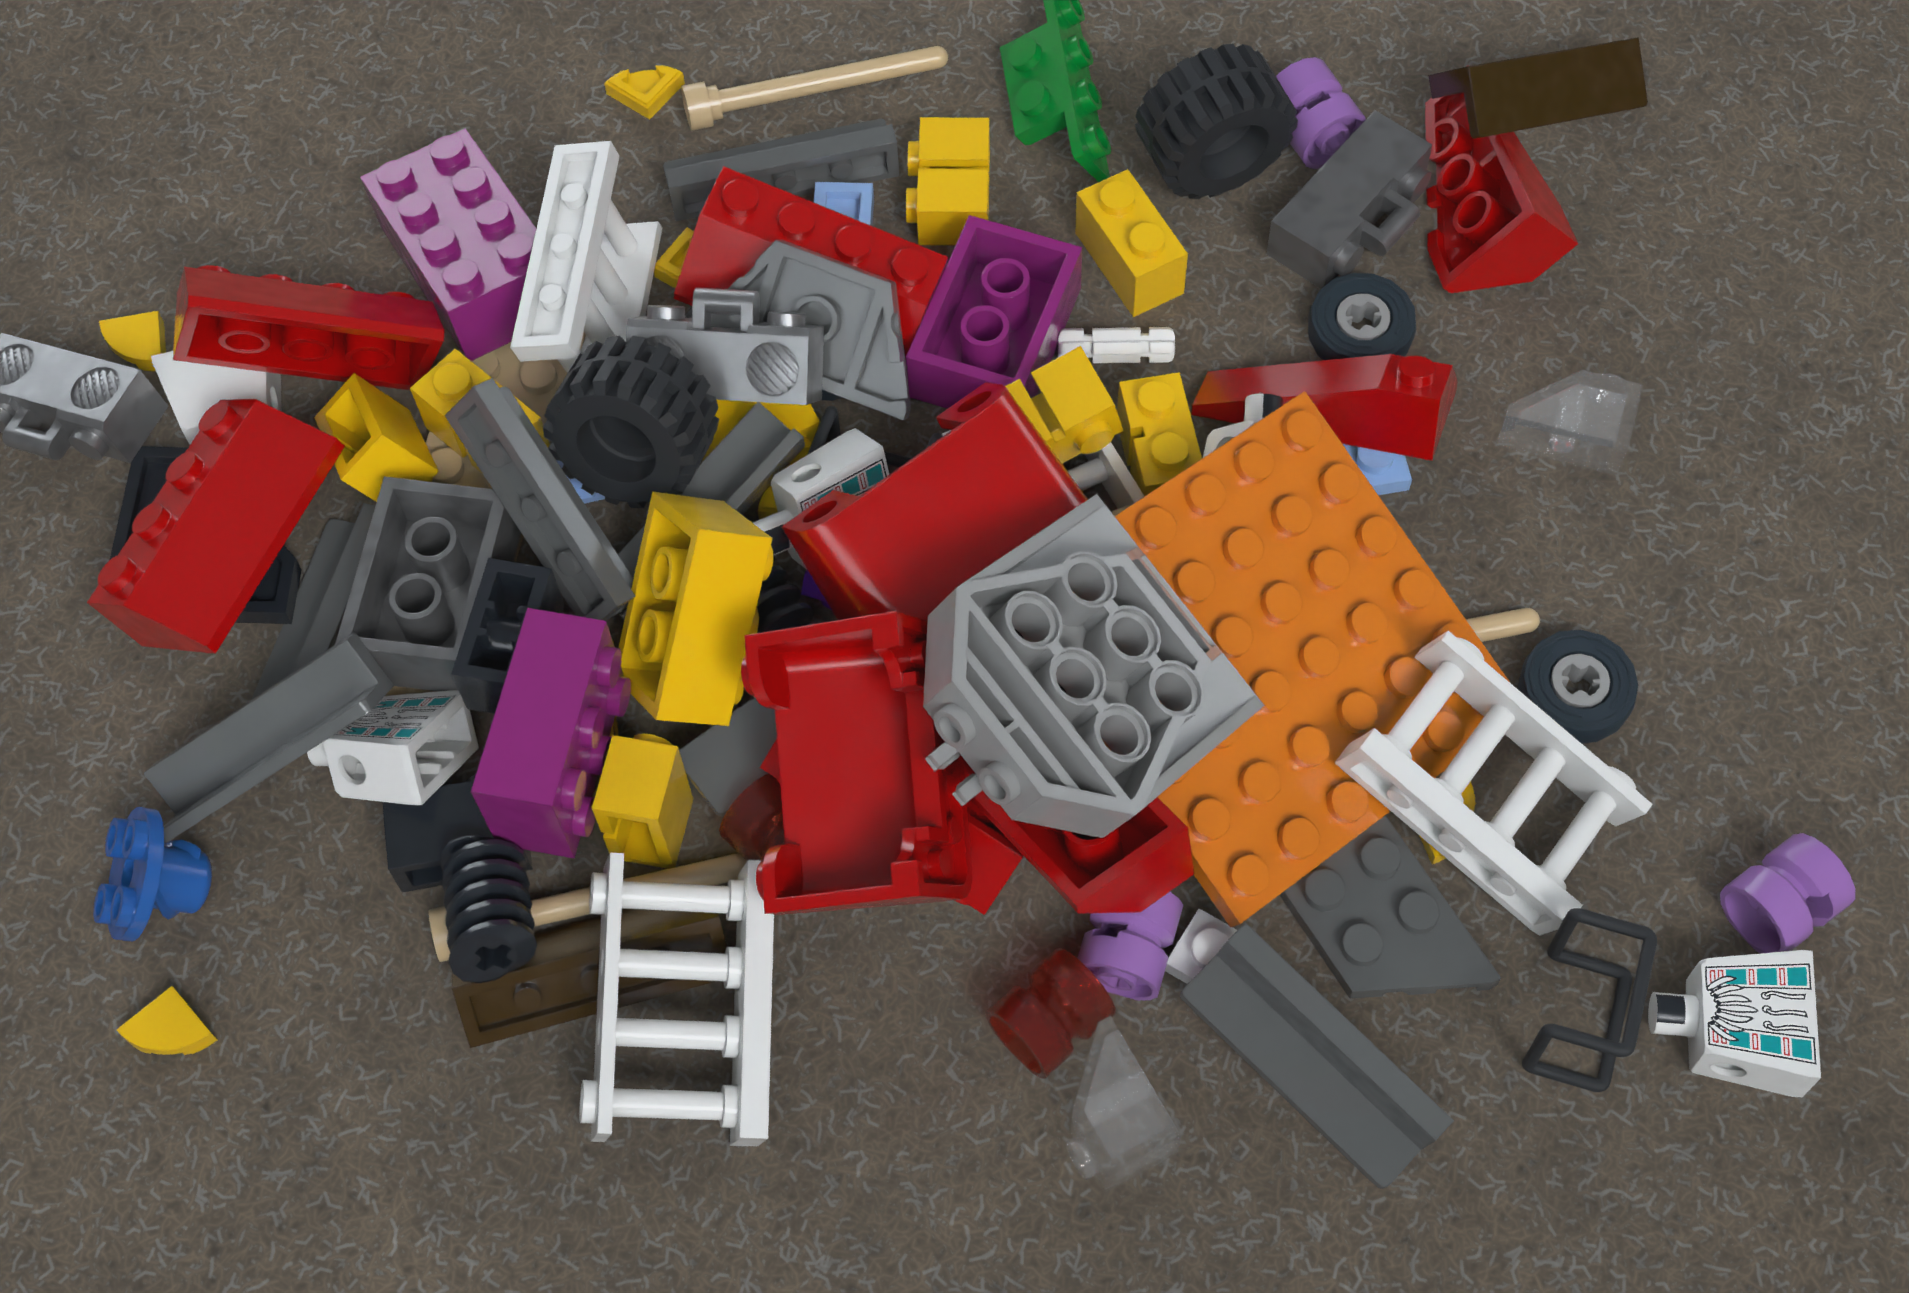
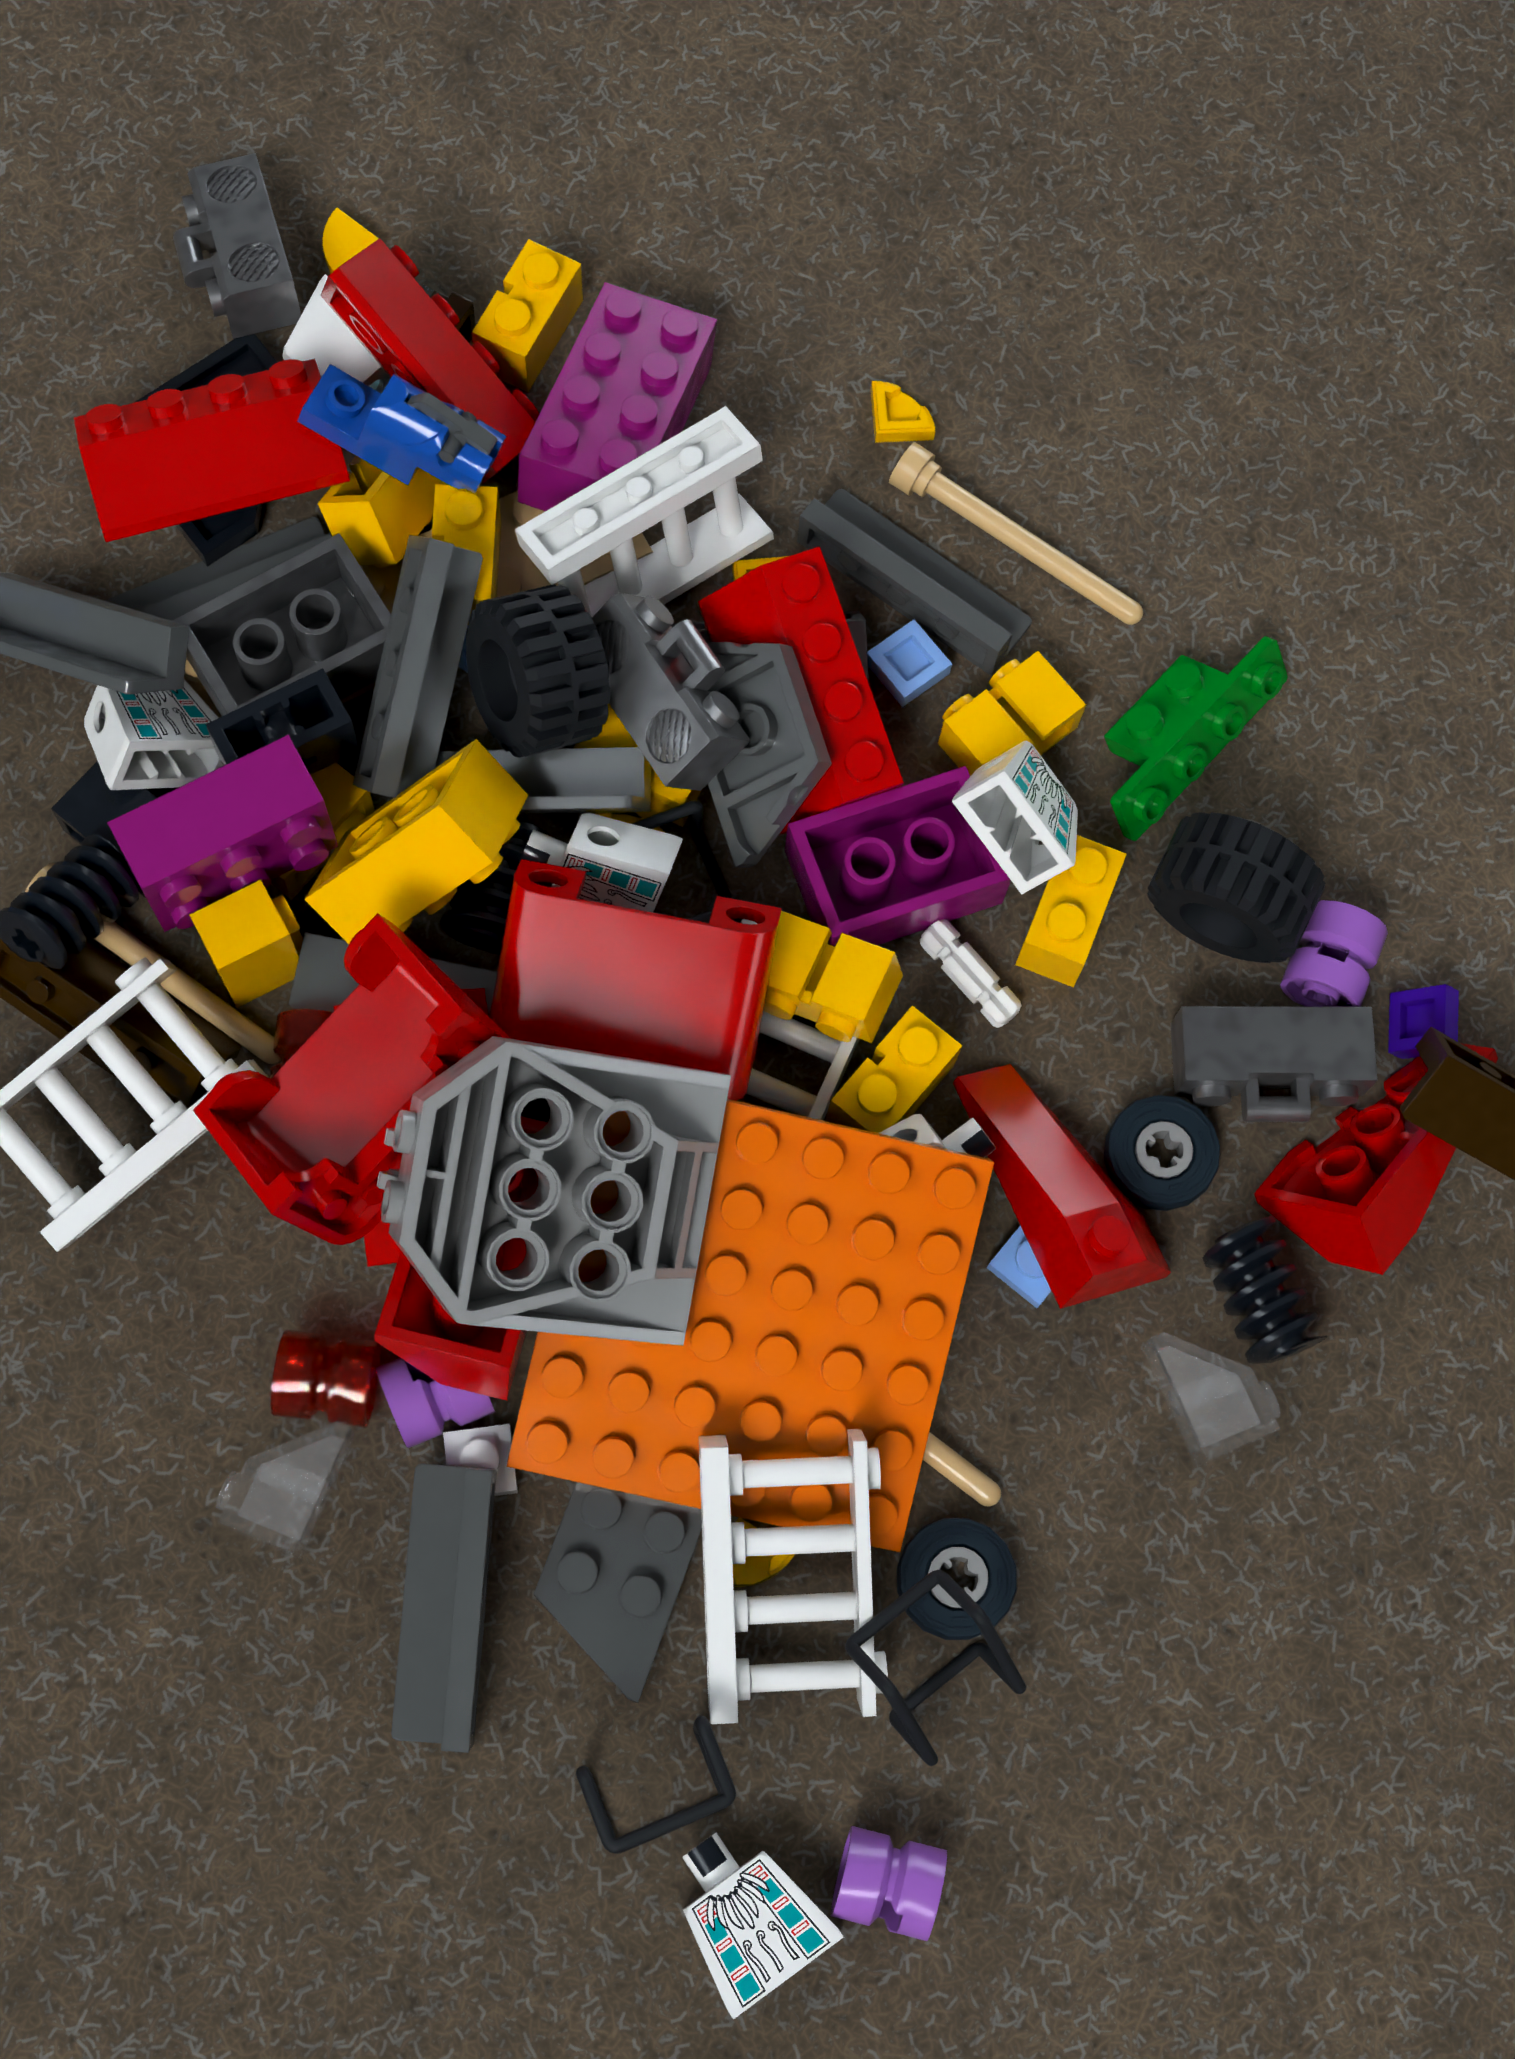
camera: 40 degrees right, 10 degrees up
none -> blue plate [297,364,506,494]
none -> yellow piece [472,239,583,392]
none -> black piece [845,1570,1026,1766]
none -> white torso [952,740,1078,894]
none -> black piece [1202,1216,1327,1364]
none -> dark purple plate [1388,984,1459,1059]

